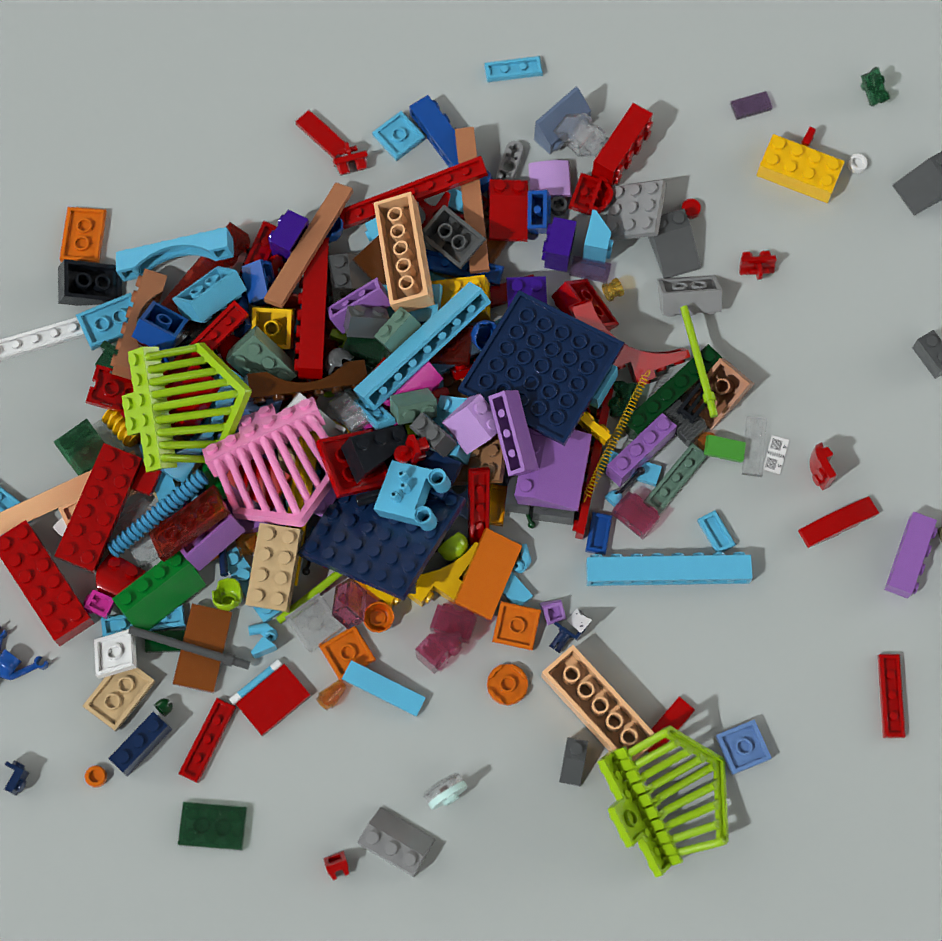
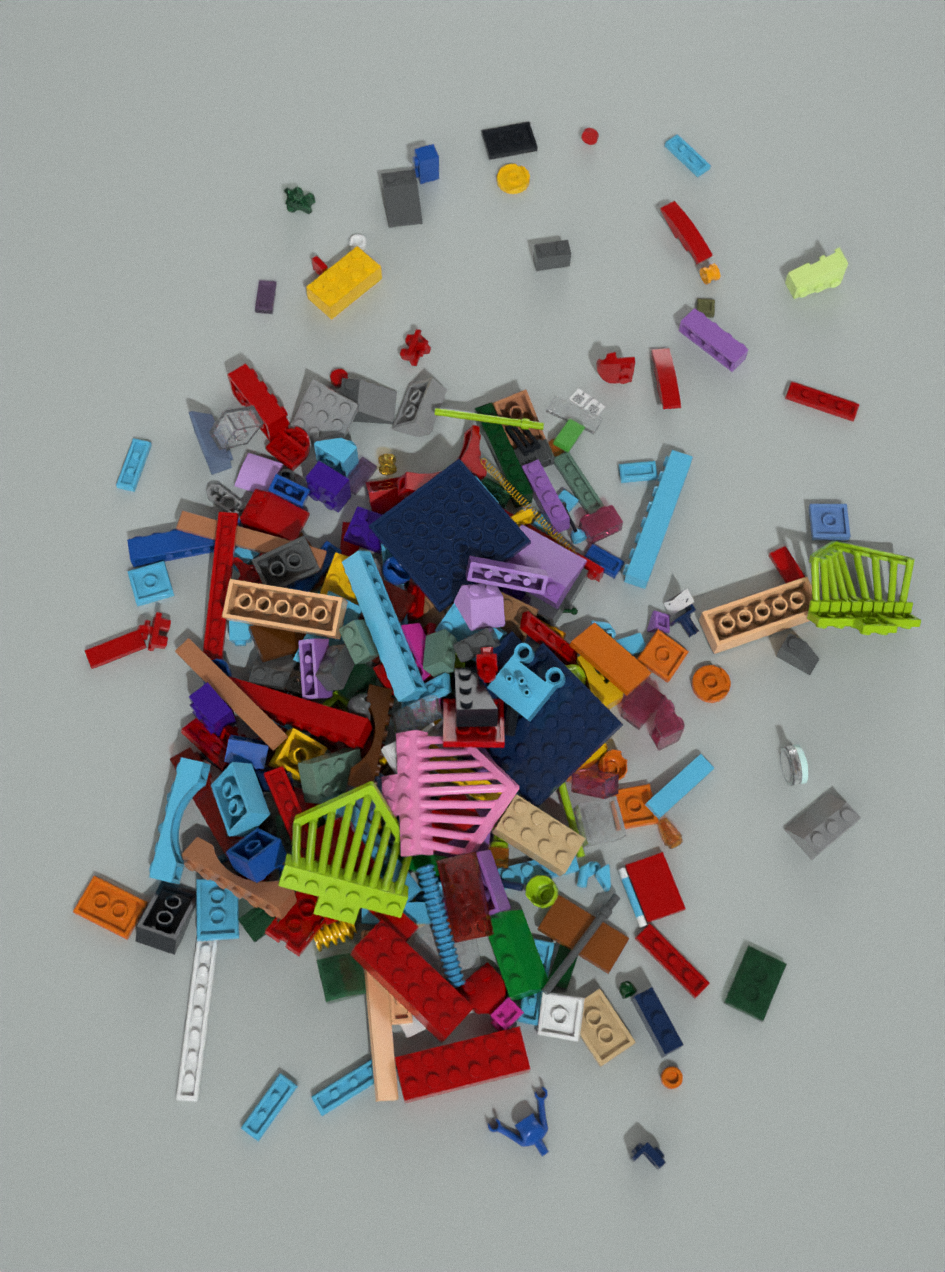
camera: 70 degrees left, 5 degrees down
red tile [323,851,349,880] -> none

